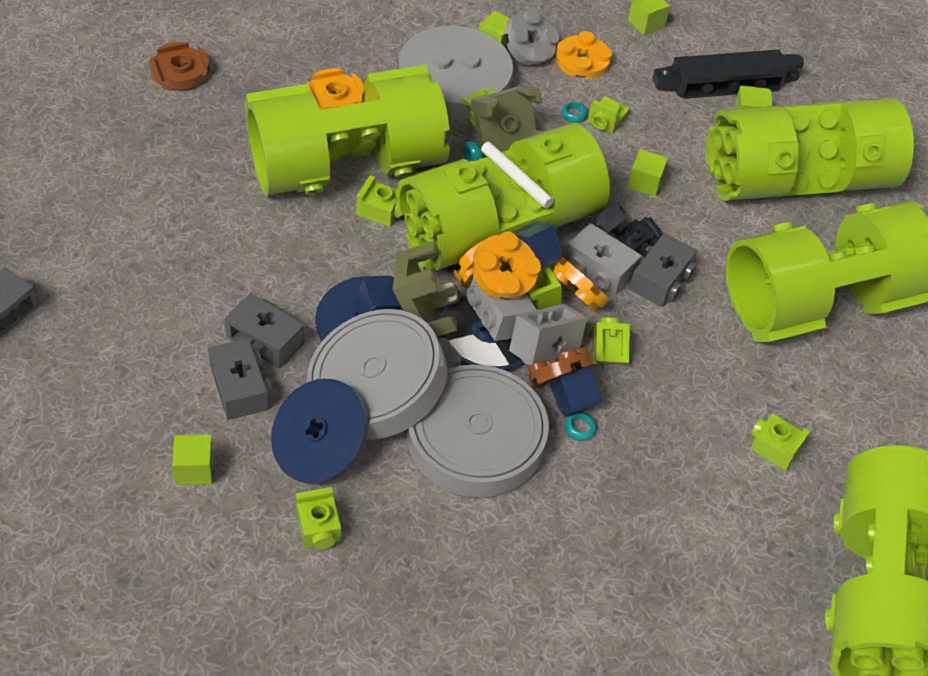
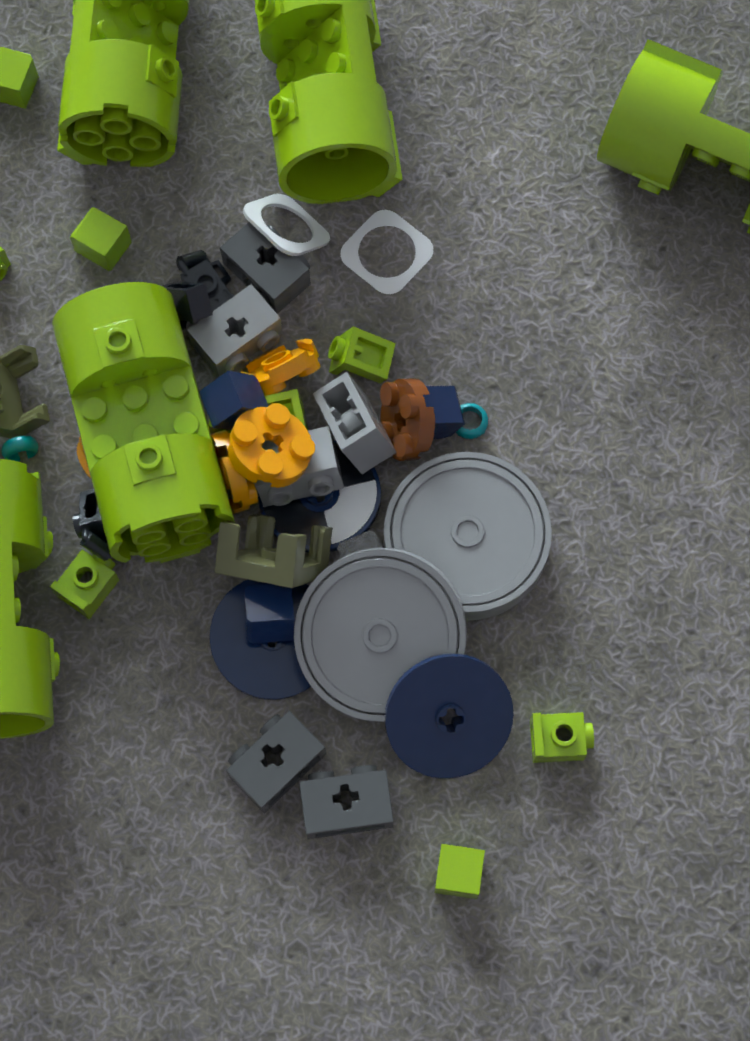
camera: 70 degrees left, 20 degrees up
white bar [481,142,554,209] -> none
lime brick [750,413,811,471] -> none
none -> white piece [243,194,330,256]
none -> white piece [340,210,433,294]

